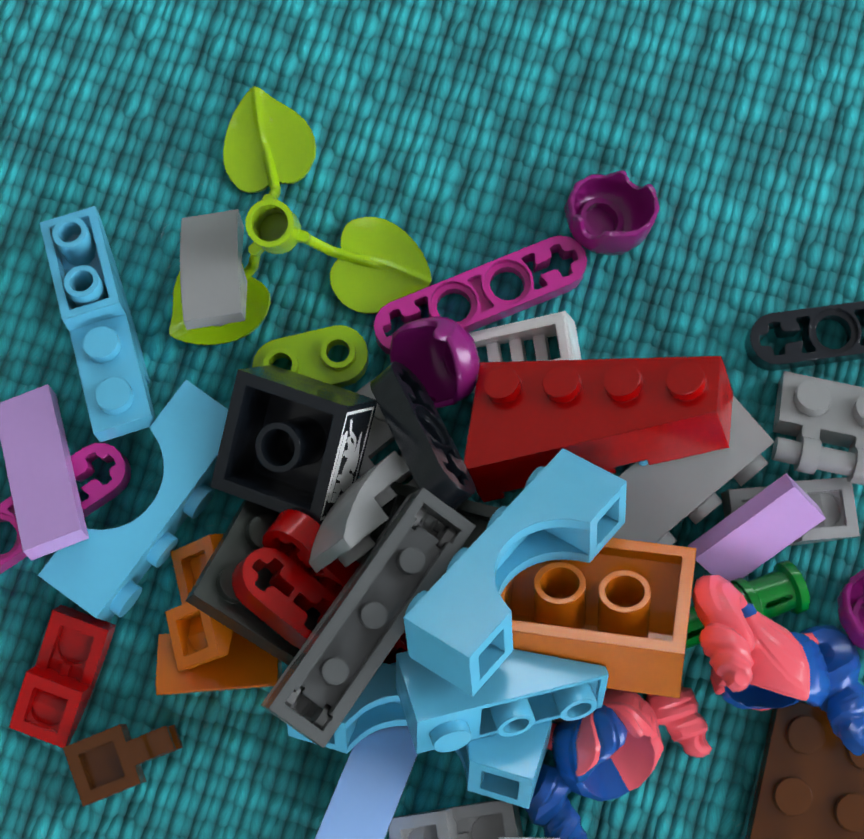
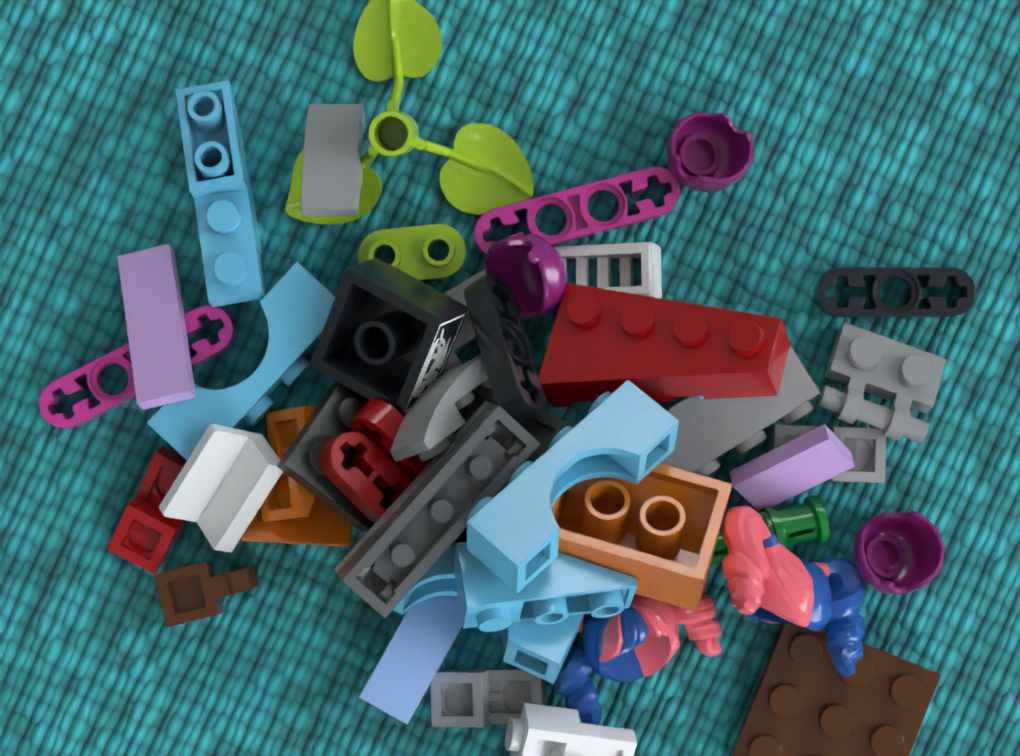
camera: 10 degrees right, 10 degrees up
none -> white panel [159,424,283,553]

